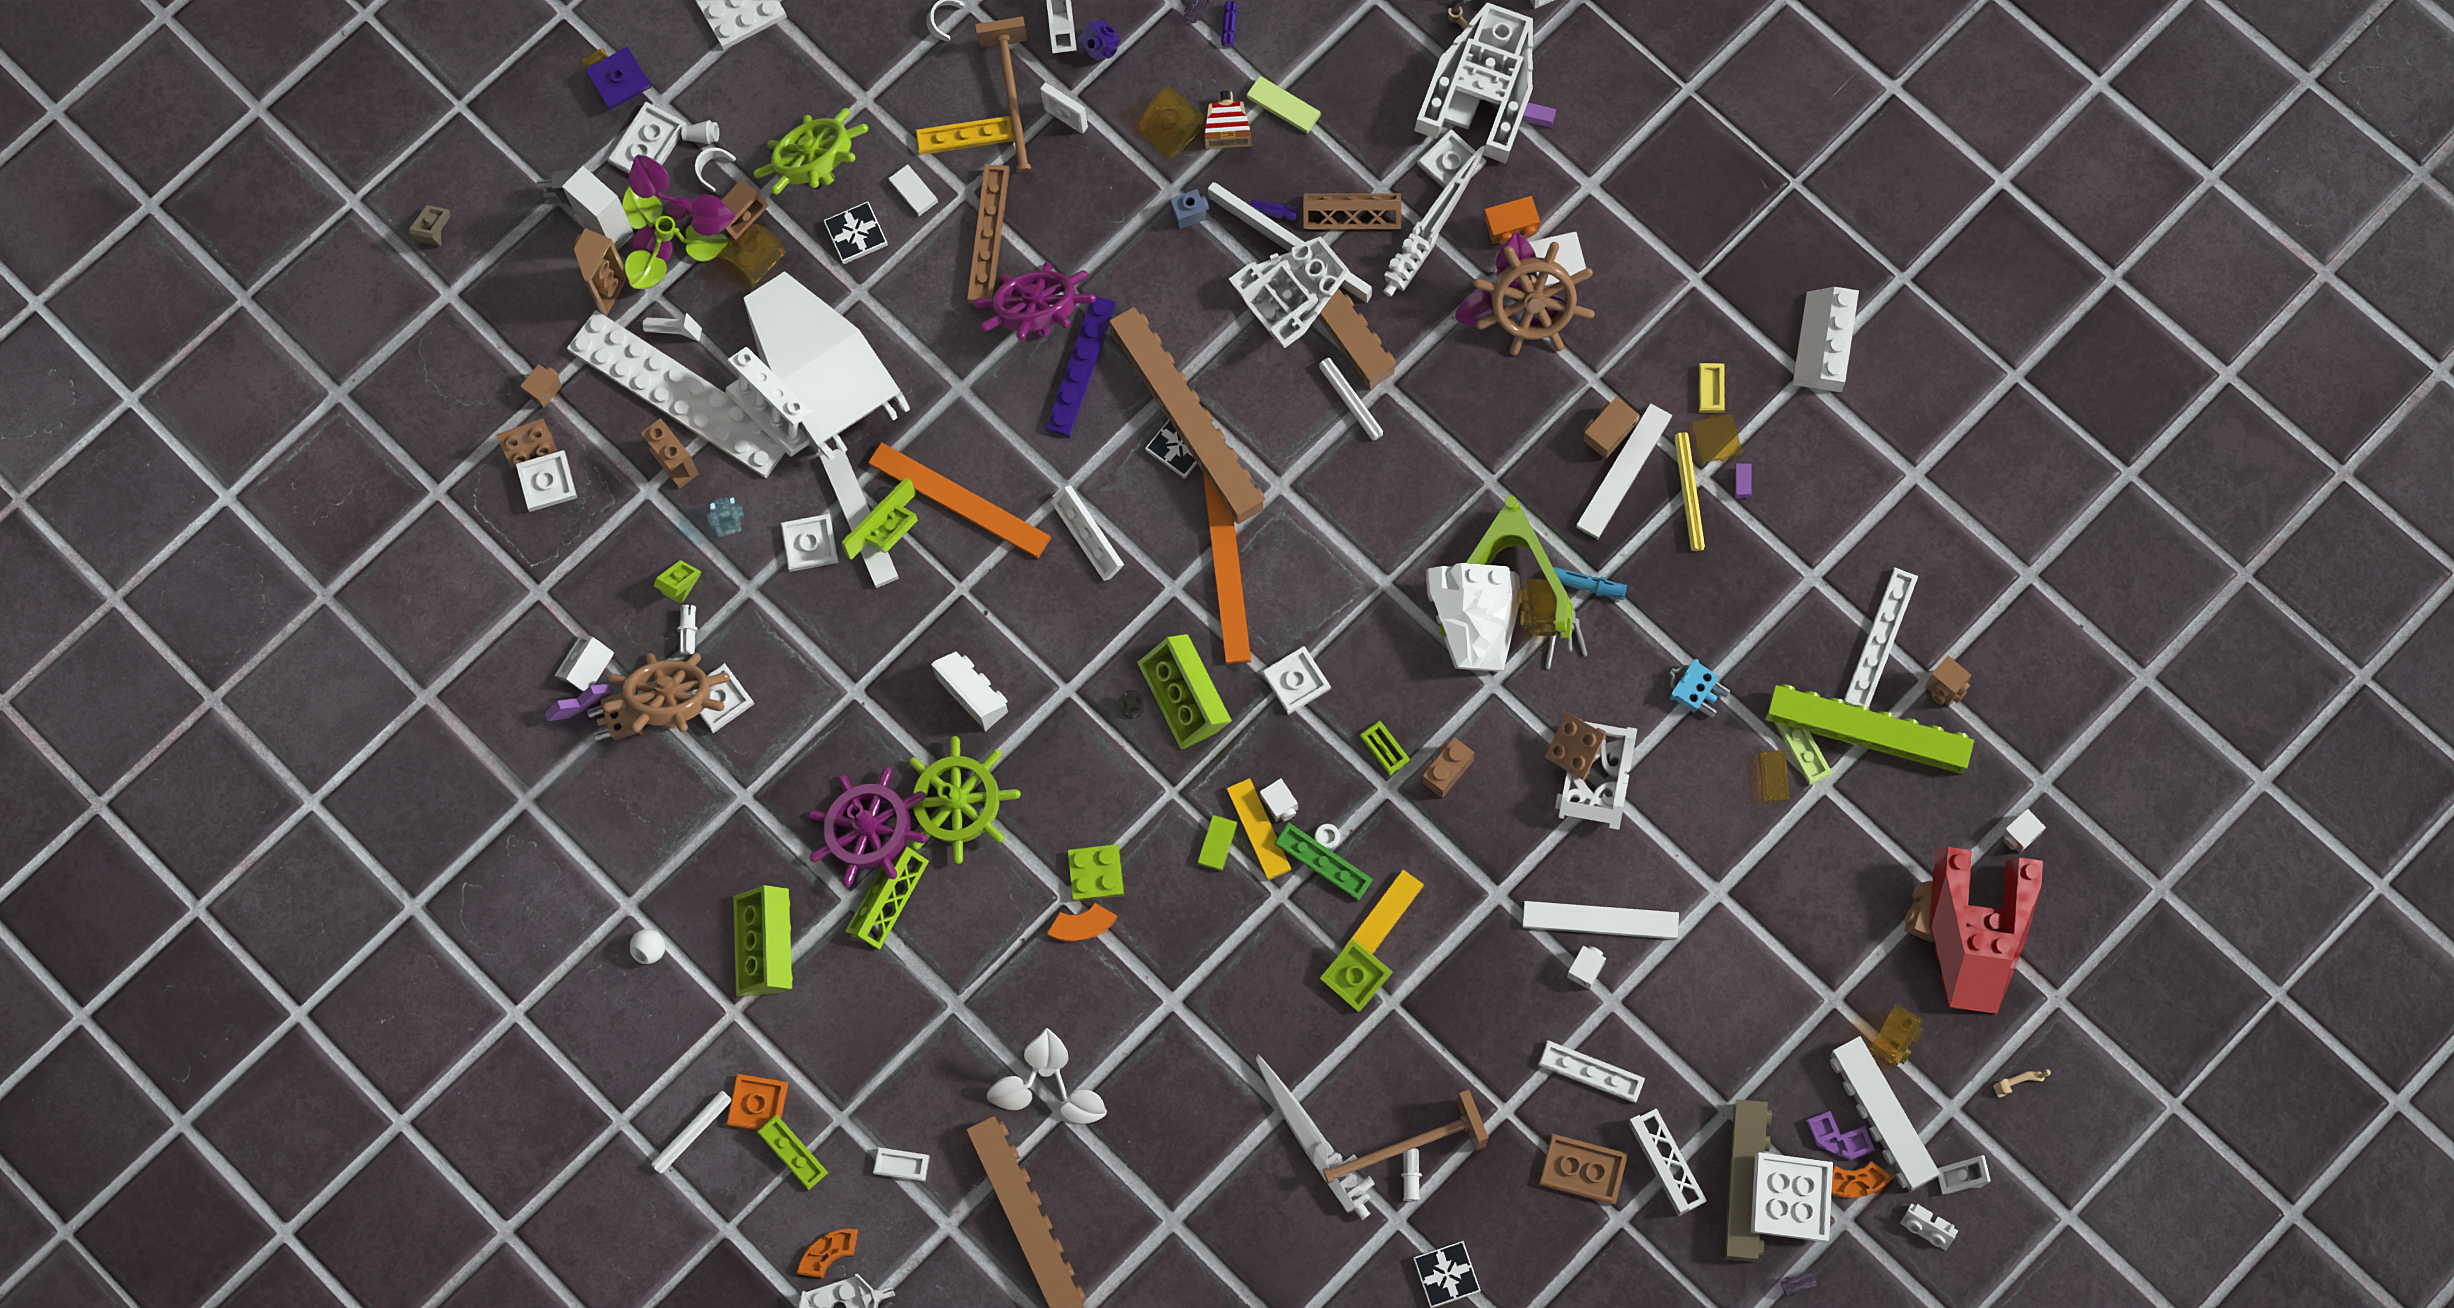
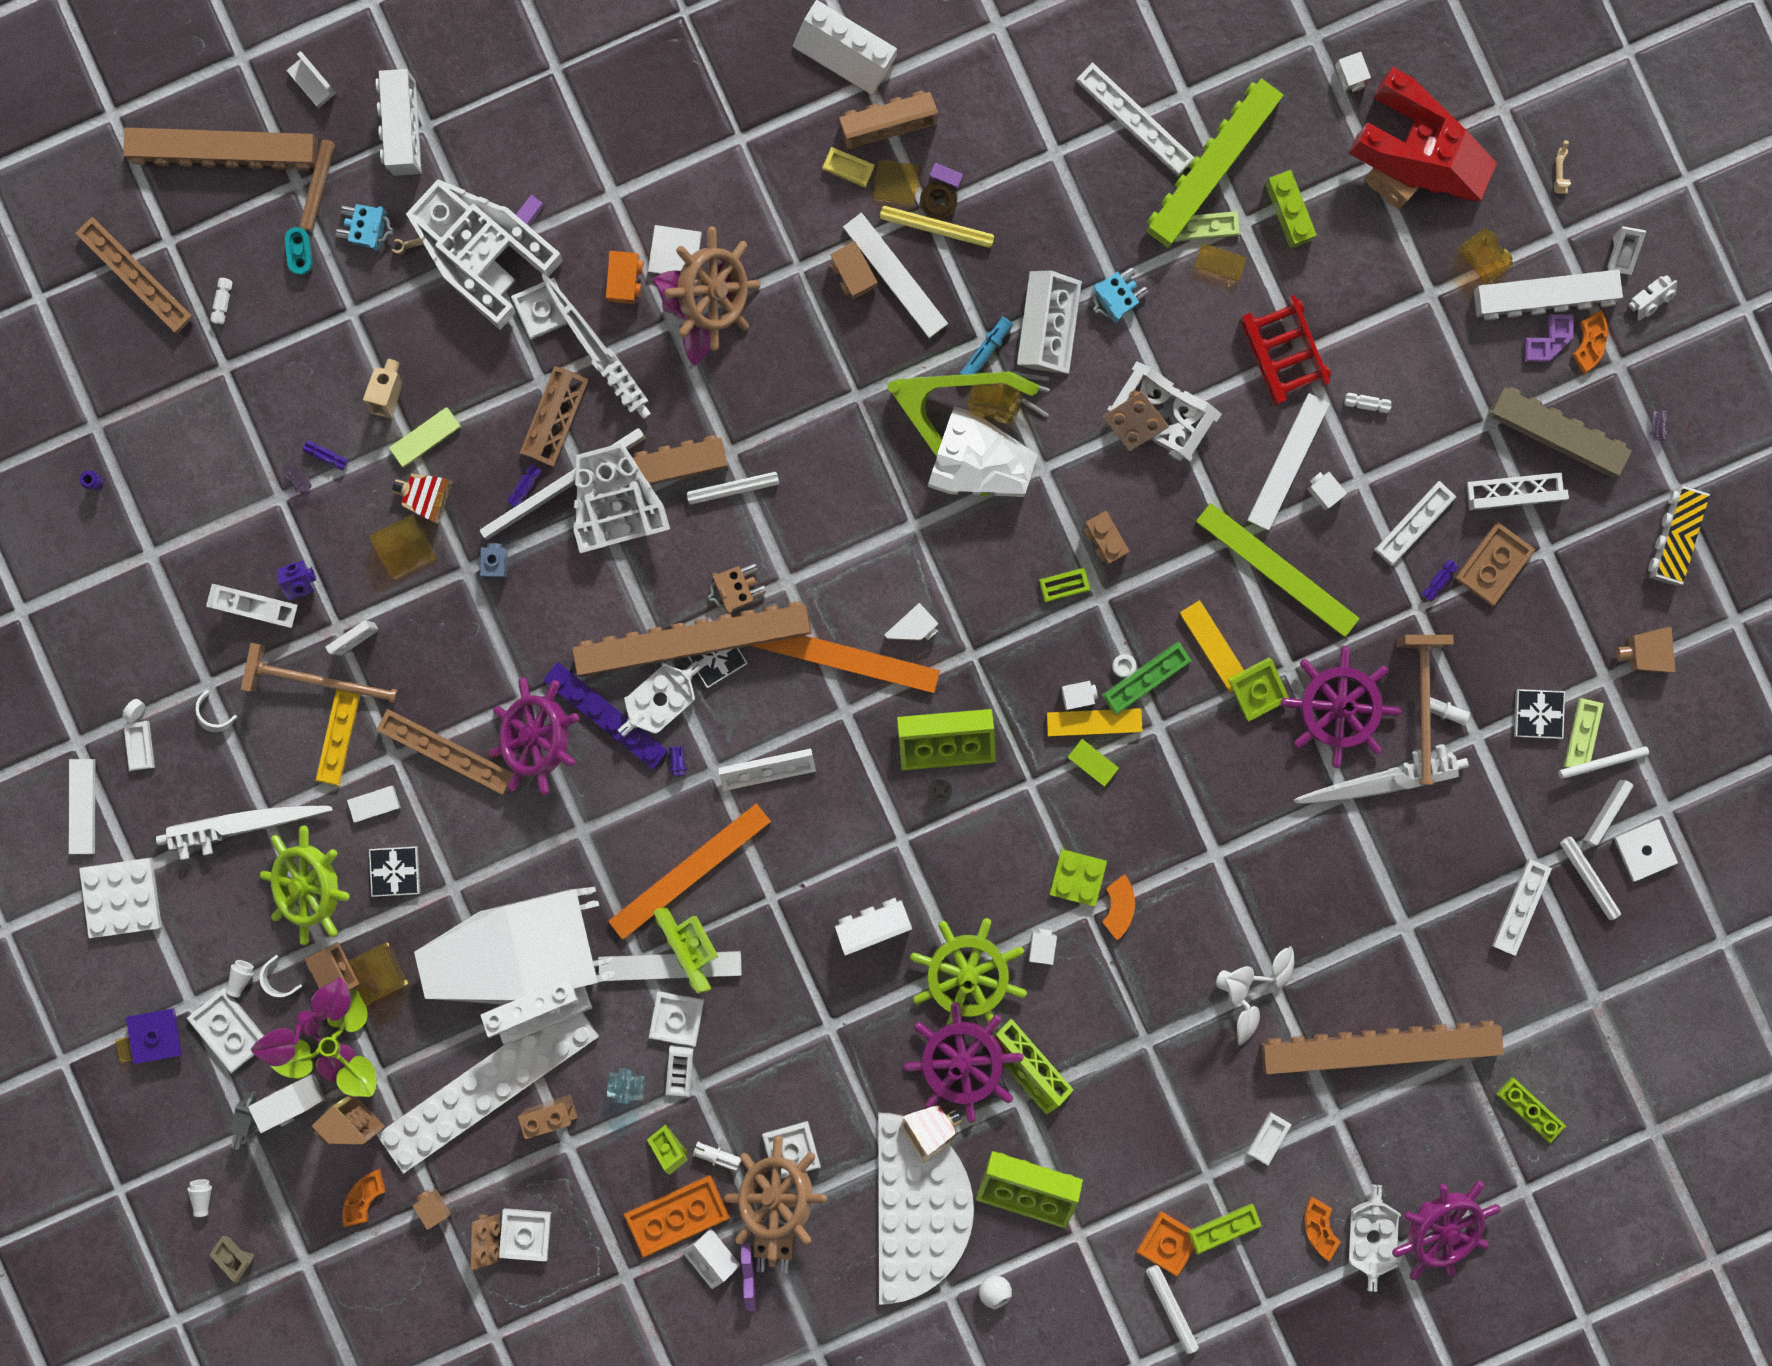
camera: 75 degrees left, 15 degrees up
white piece [643,313,702,342] -> none
white tile [1261,646,1331,715] -> none
white plate [1751,1152,1833,1242] -> none
medium nougat brick [1925,656,1972,707] -> none
none -> white piece [156,806,333,860]
none -> white cone [188,1179,212,1217]
none -> orange tile [342,1169,386,1228]
none -> tan torso [363,359,402,419]
none -> white plate [617,661,702,737]
none -> orange tile [624,1174,730,1258]
none -> white slope [666,1044,694,1097]
none -> dark purple pin [669,746,688,776]
none -> medium nougat piece [708,564,767,614]
none -> medium nougat slope [839,91,938,150]
none -> white plate [878,1113,974,1305]
none -> white slope [884,603,938,641]
none -> torso [900,1106,962,1163]
none -> dark brown gear [920,182,957,220]
none -> white slope [1017,271,1082,374]
none -> white brick [1028,928,1057,965]
none -> lime tile [1196,503,1360,637]
none -> red fence [1239,295,1332,406]
none -> lime brick [1265,170,1317,249]
none -> magenta piece [1280,646,1402,768]
none -> white axle [1344,393,1391,413]
none -> dark purple axle [1422,560,1459,602]

